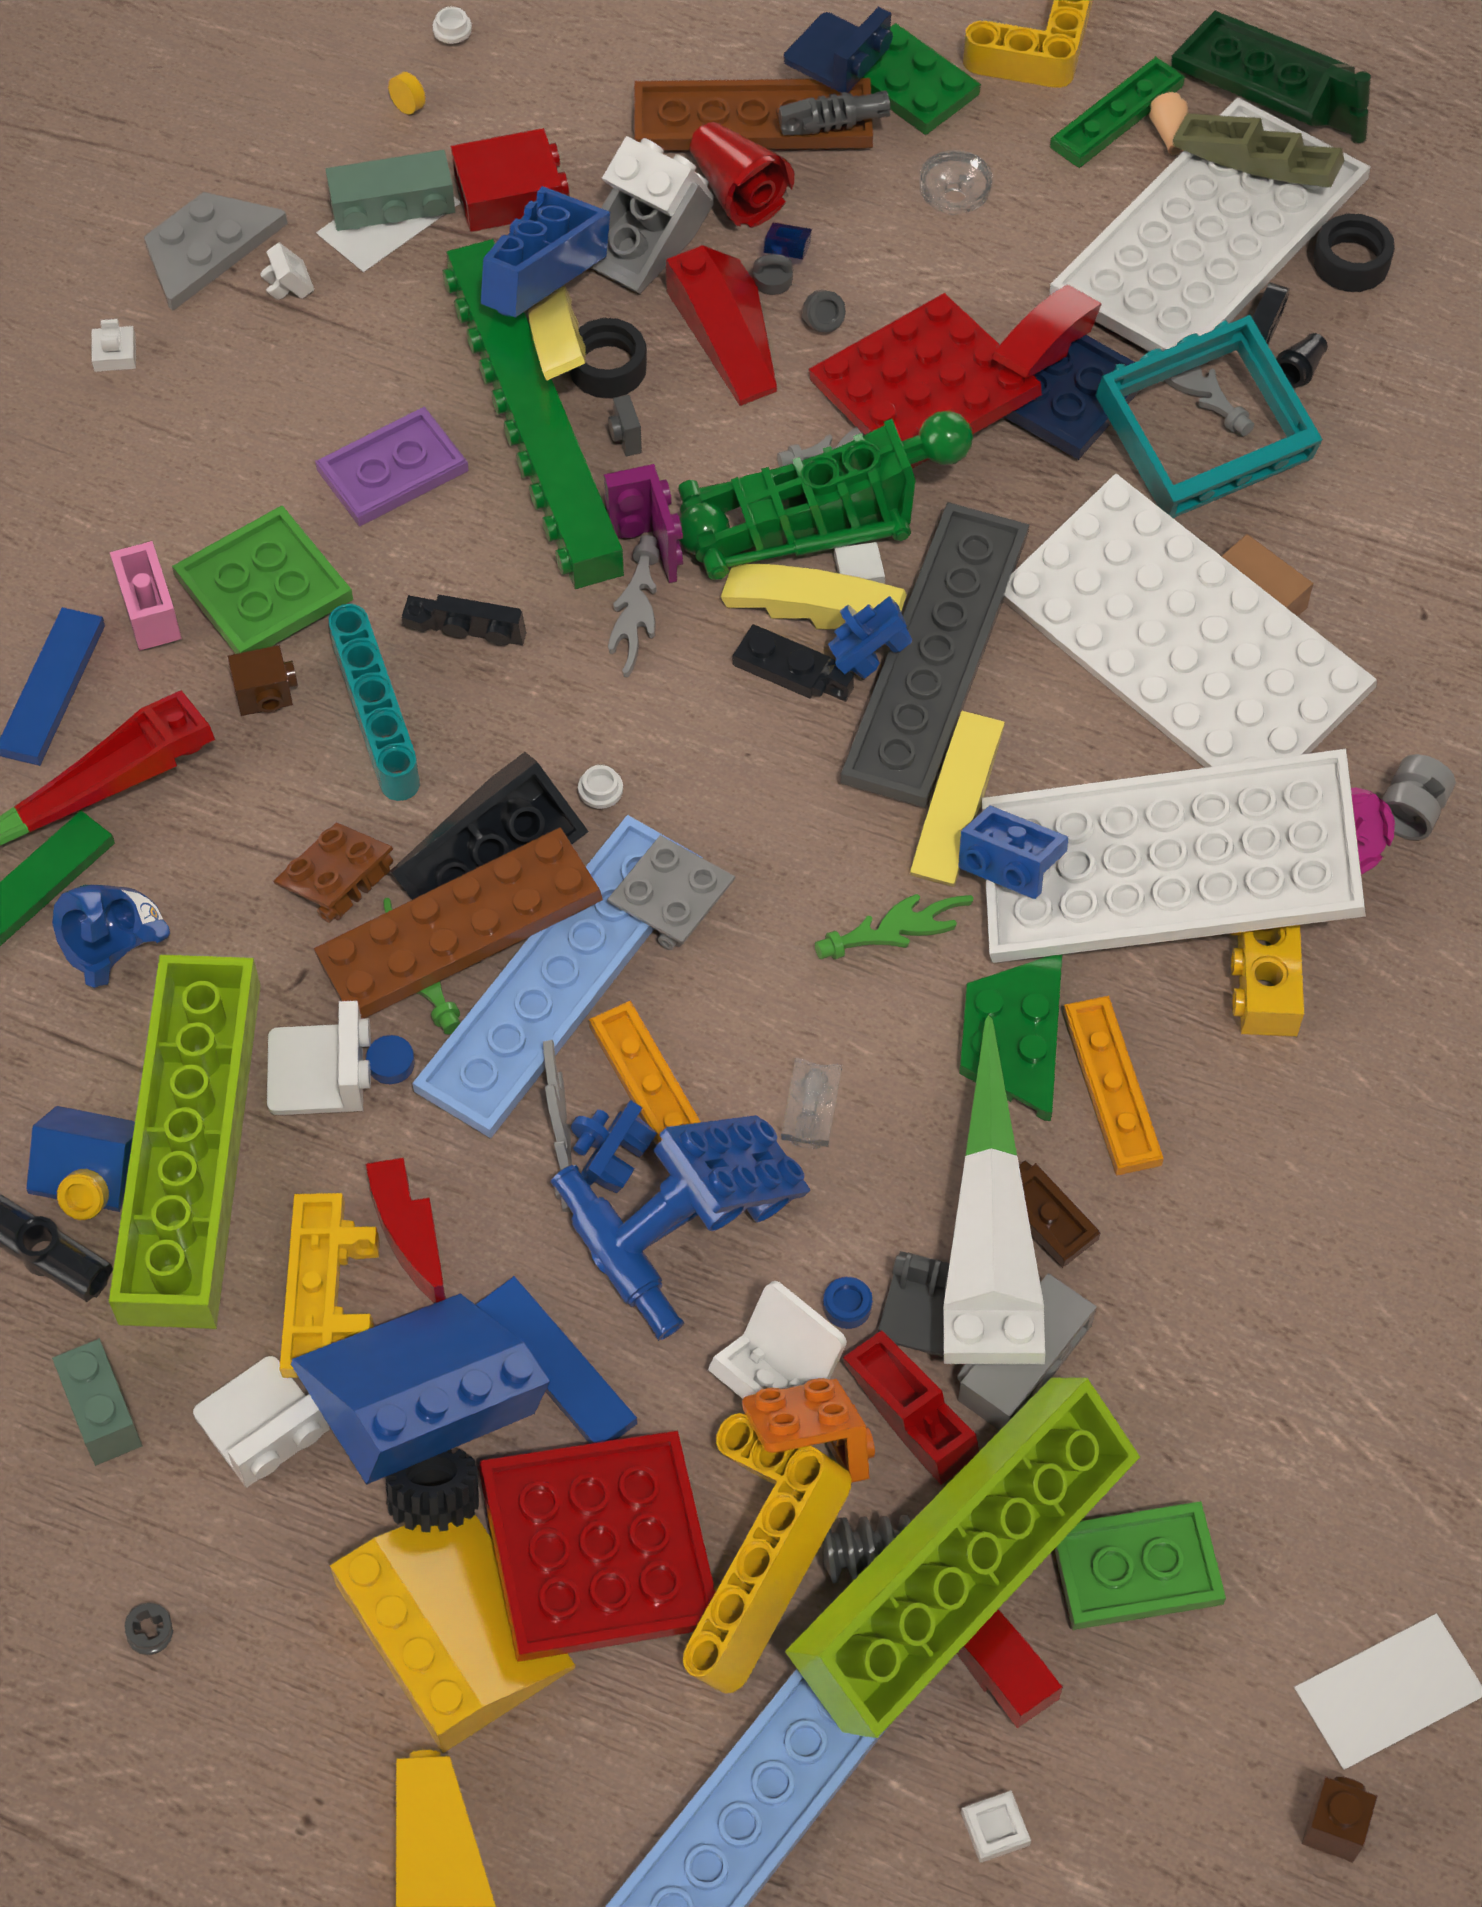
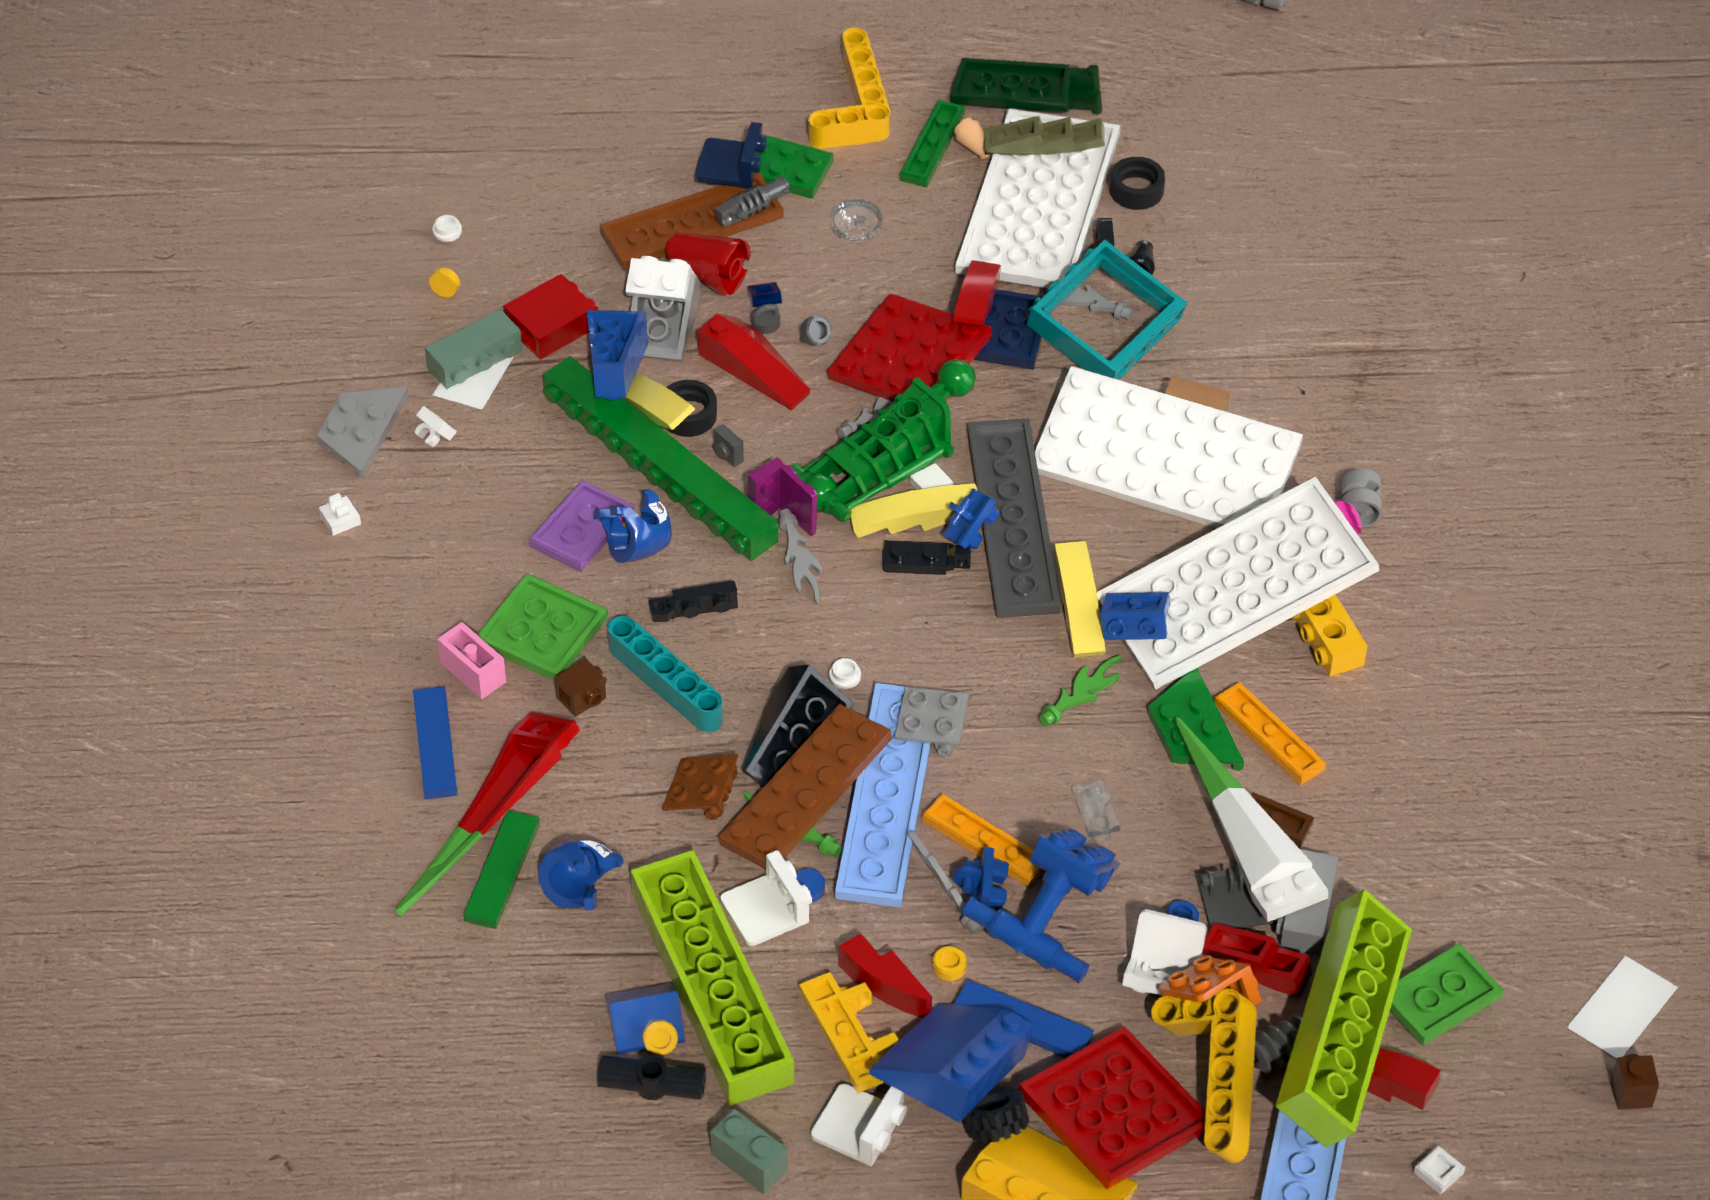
camera: 25 degrees left, 10 degrees down
none -> blue piece [594,490,672,563]
none -> yellow tile [932,946,967,981]

